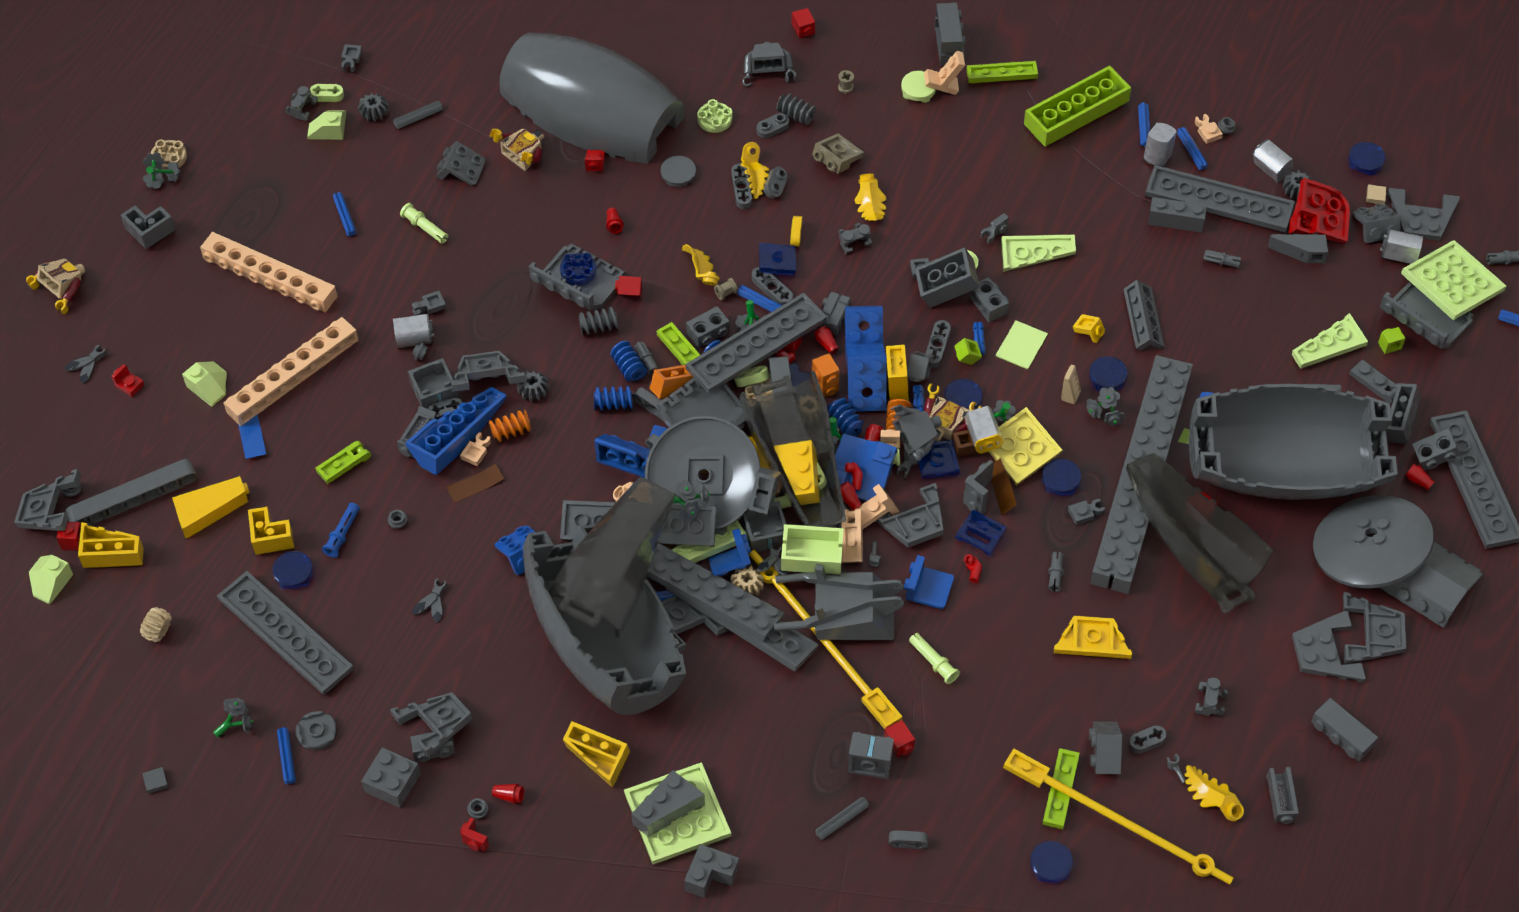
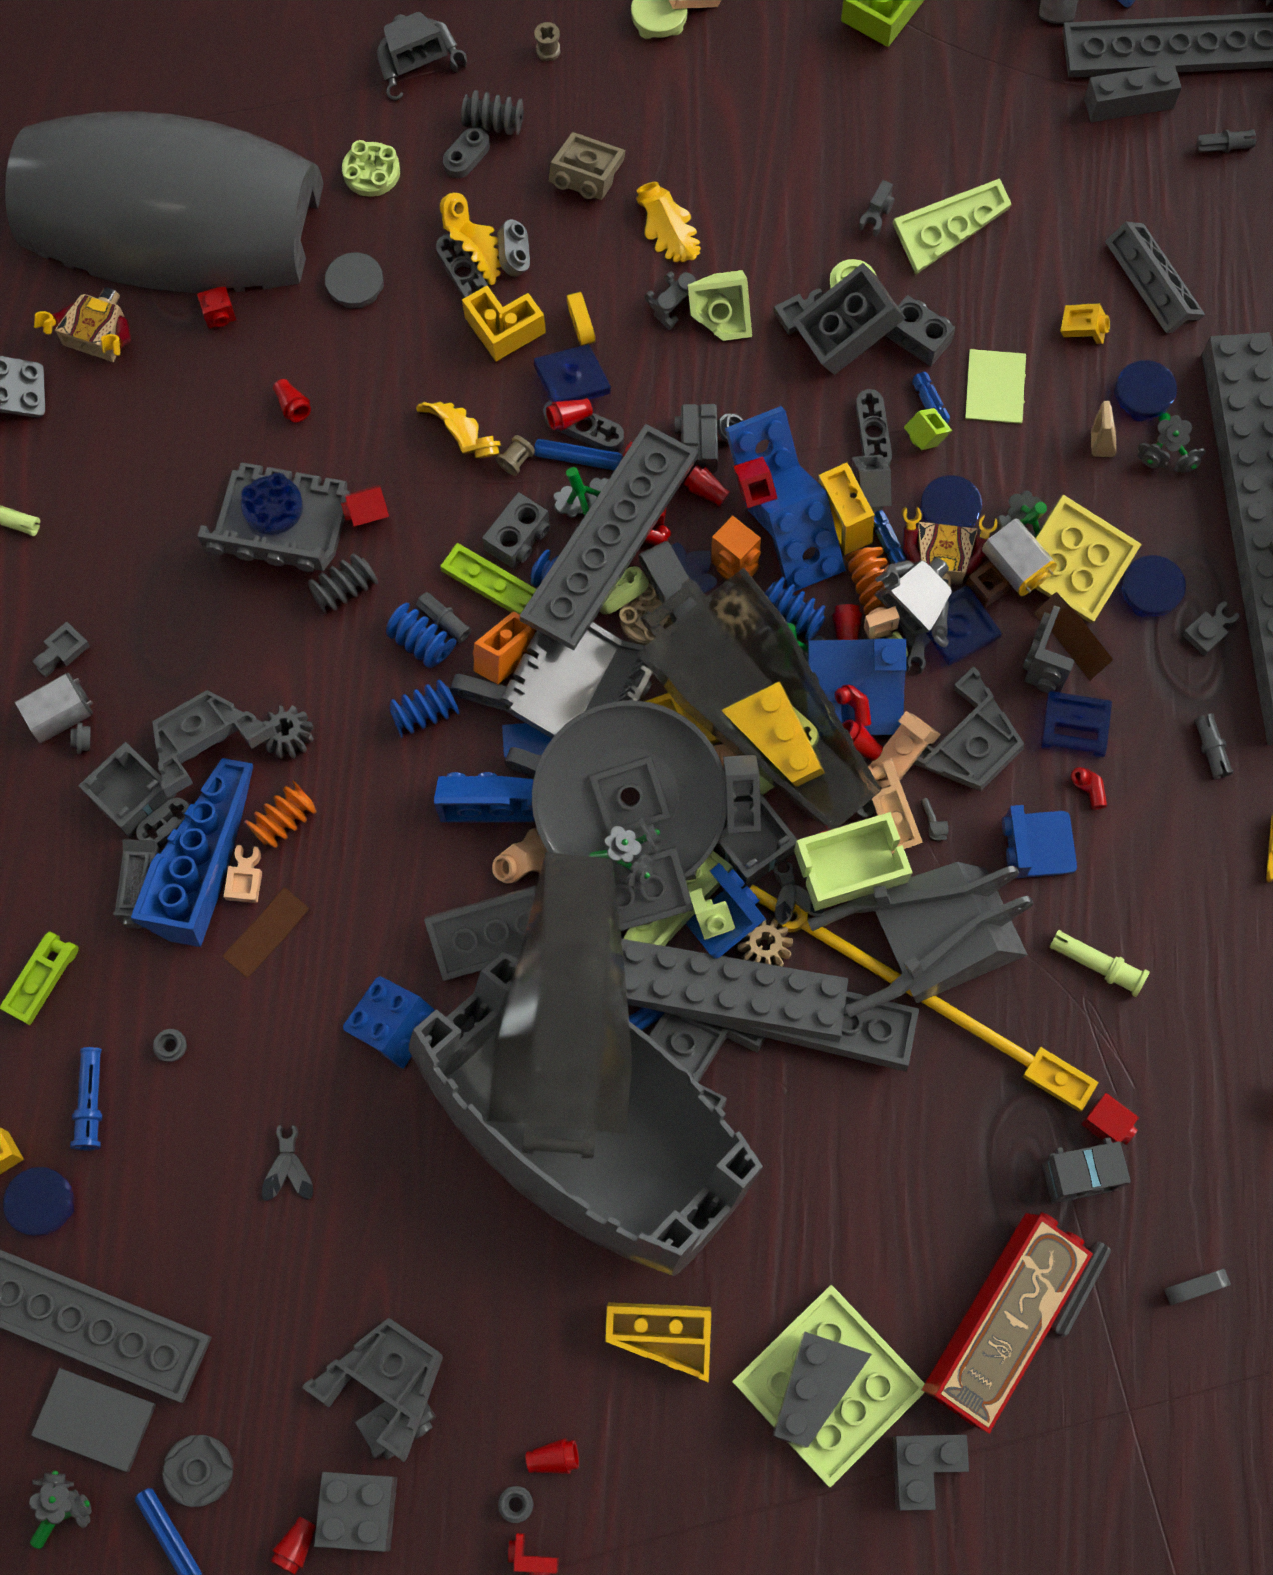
camera: 20 degrees left, 15 degrees up
none -> dark grey tile [31,1368,157,1472]
none -> red cone [271,1517,316,1575]
none -> yellow brick [462,286,546,361]
none -> red cone [546,398,593,431]
none -> yellowish green slope [687,270,752,341]
none -> yellowish green bracket [689,888,735,940]
none -> red brick [733,457,778,508]
none -> brick [921,1212,1093,1434]

